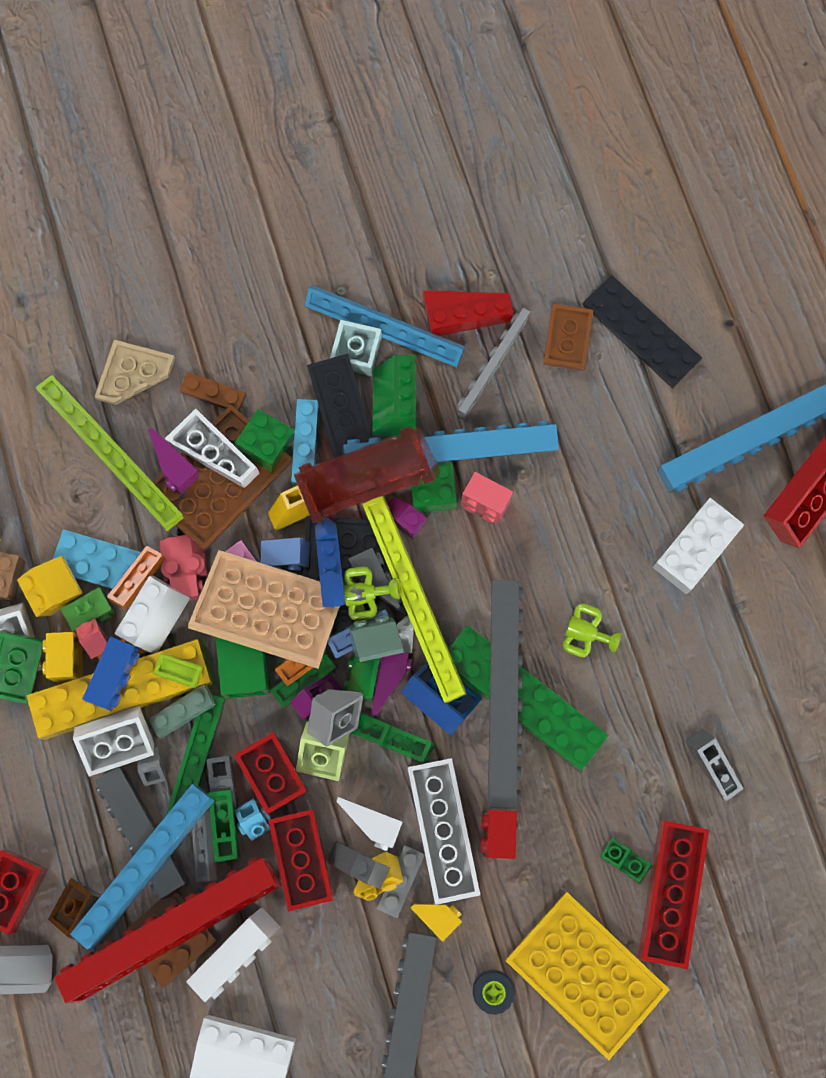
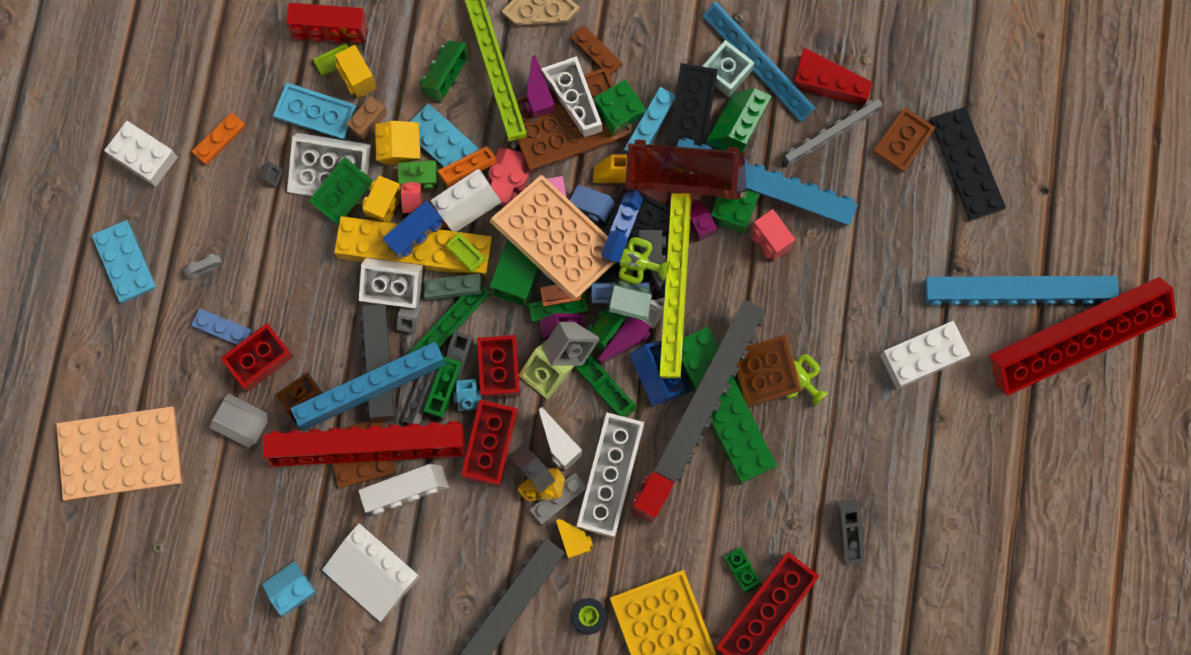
camera: 25 degrees right, 0 degrees up
none -> green slope [419,41,469,103]
none -> dark orange plate [737,335,802,407]

